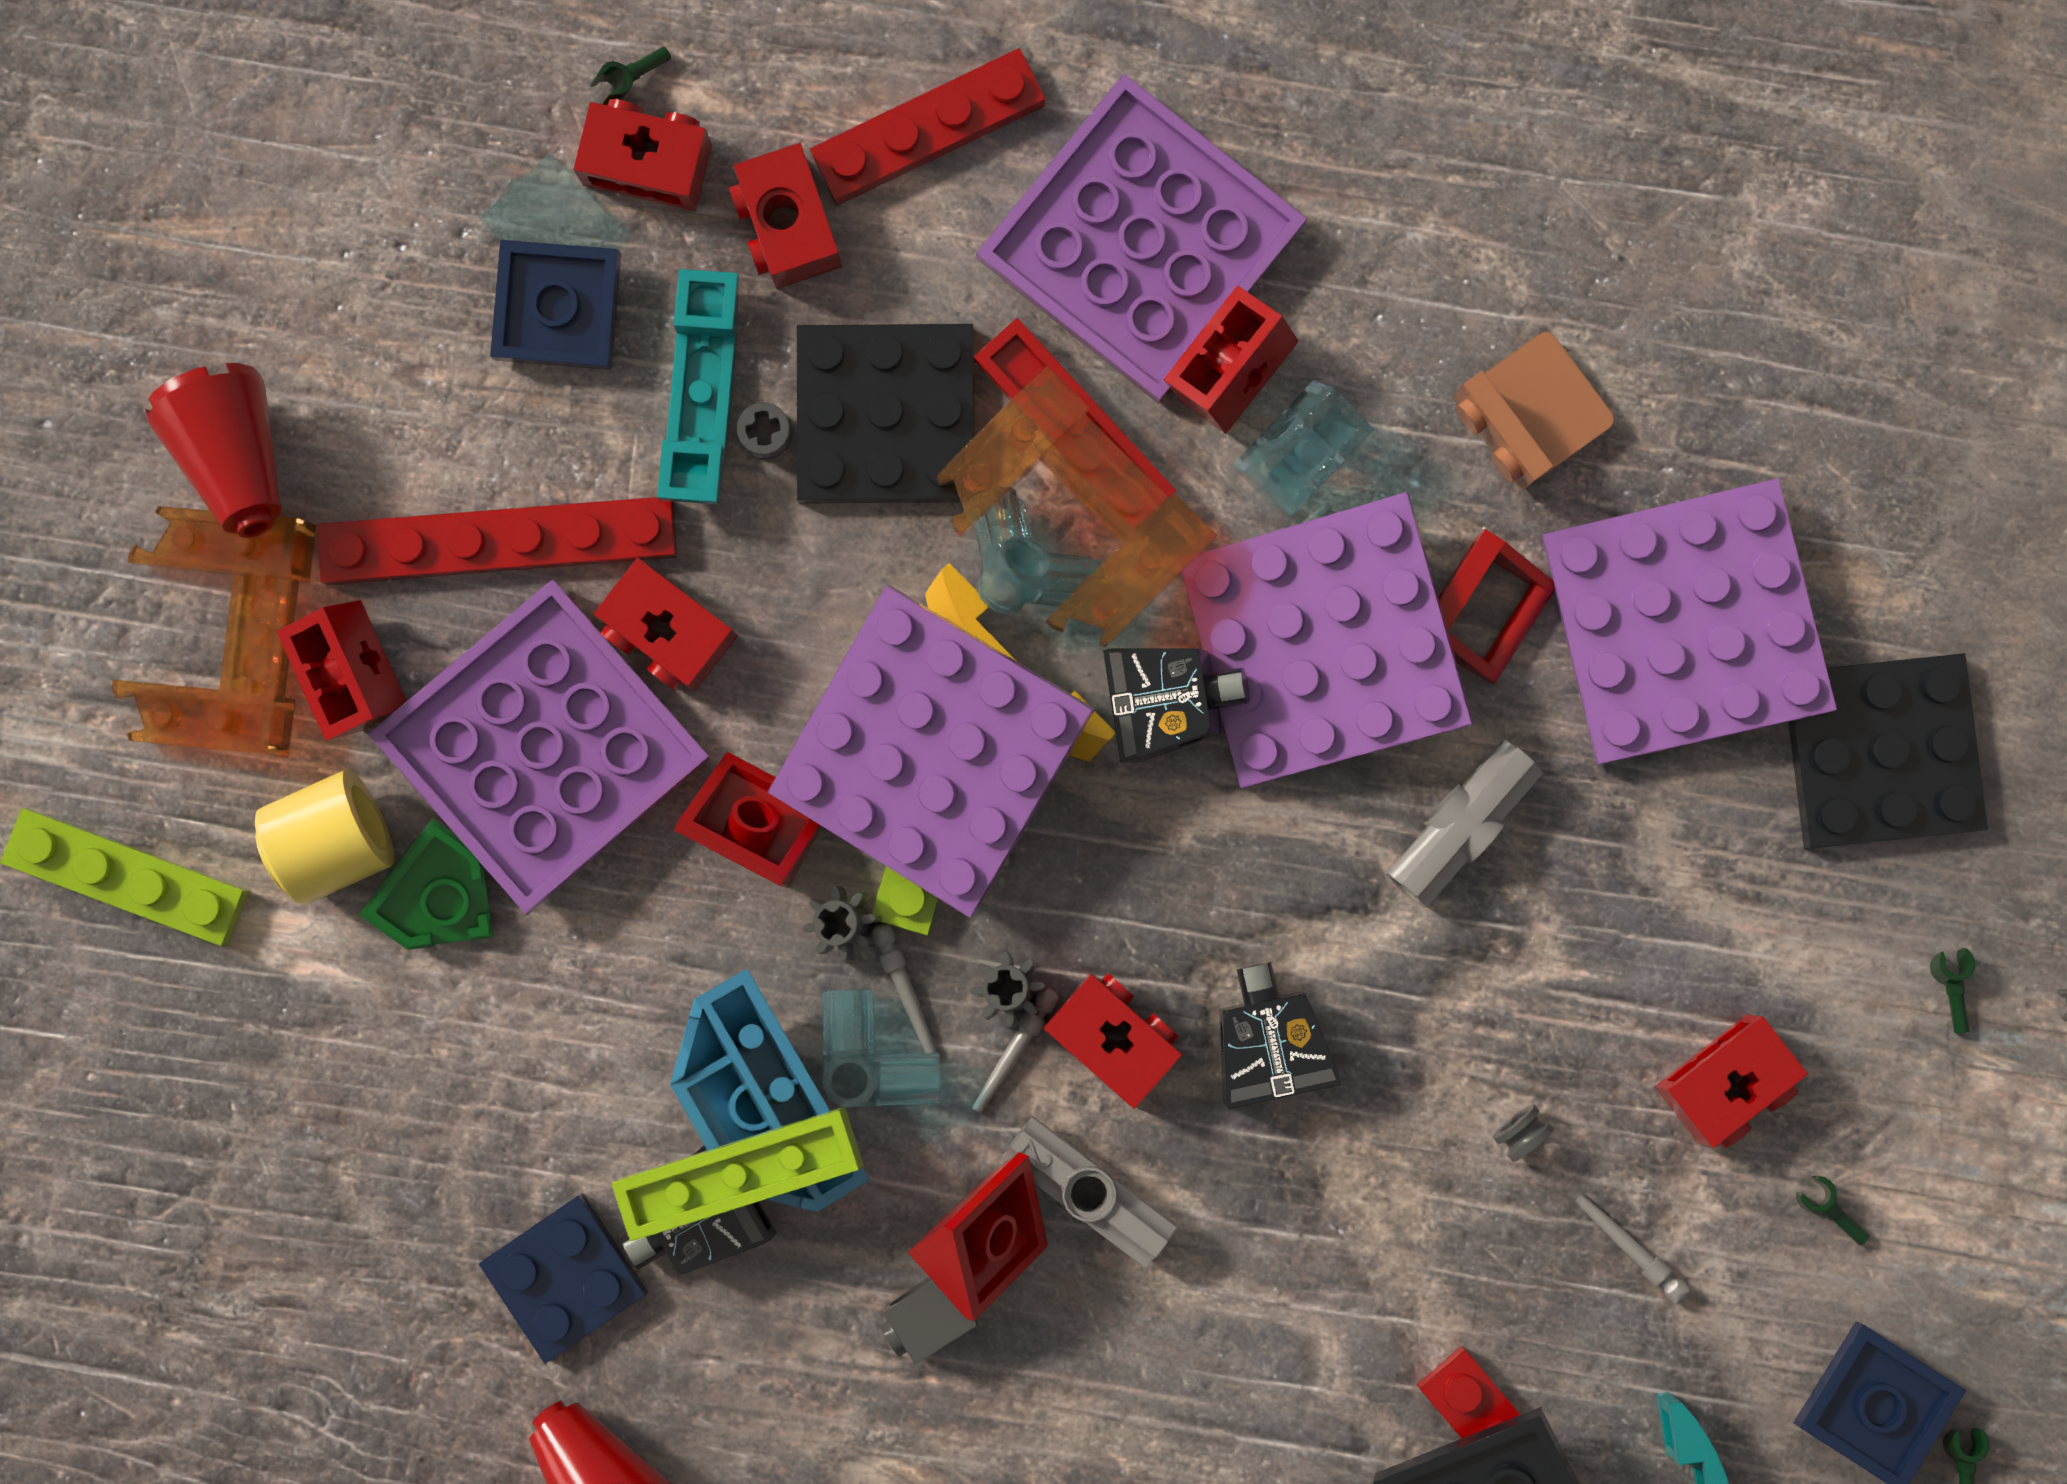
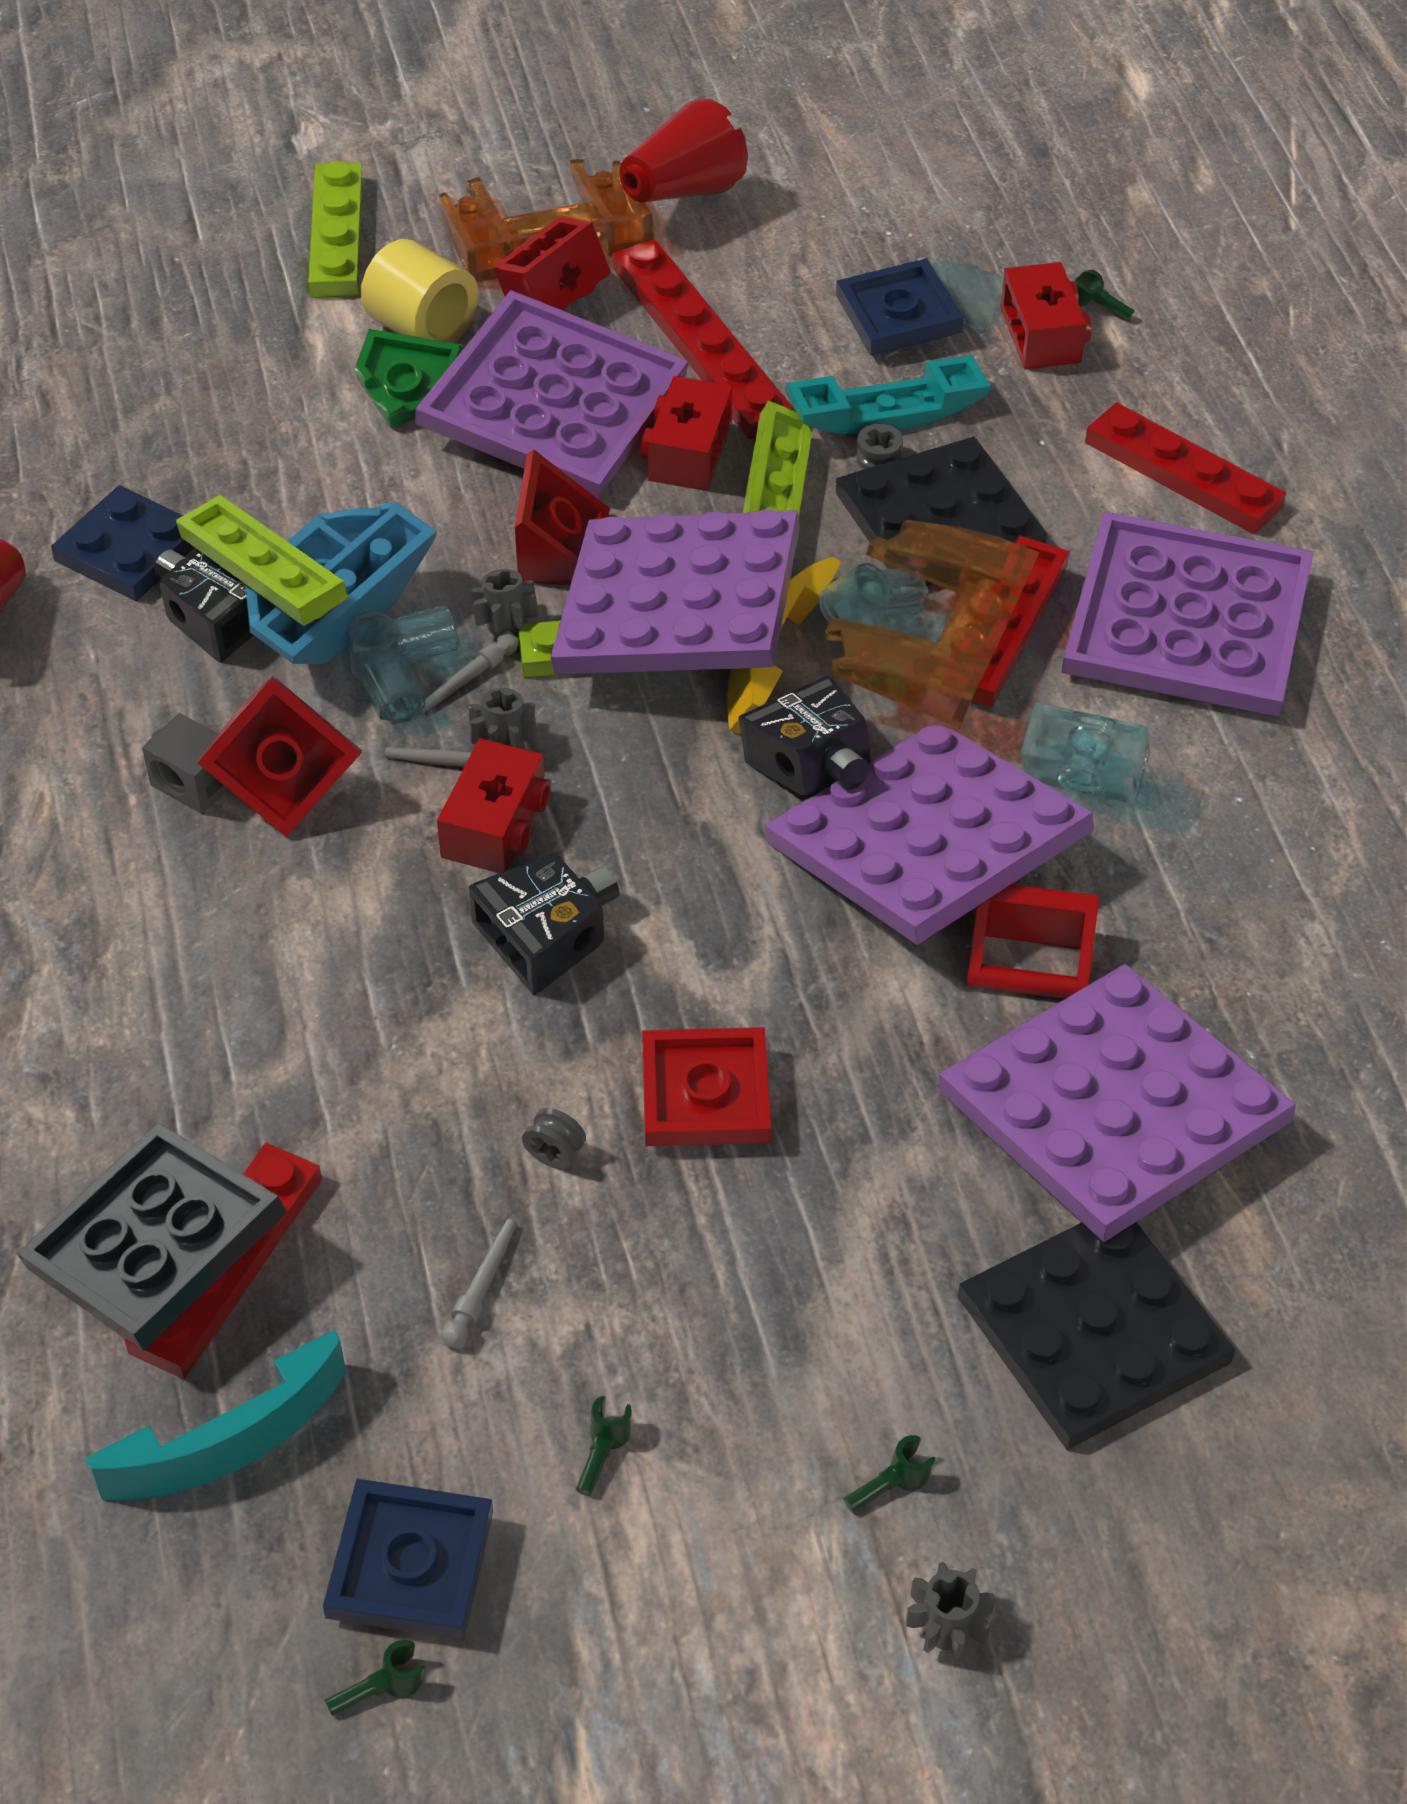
camera: 65 degrees right, 35 degrees down
red brick [729,142,843,289] -> none
light grey piece [1001,1116,1177,1269] -> none
red brick [1163,285,1299,434] -> none
light grey piece [1385,740,1543,908] -> none
nougat bracket [1452,332,1614,491] -> none
red brick [1654,1014,1808,1148] -> none
none -> red plate [642,1027,771,1147]
none -> lime plate [743,401,813,518]

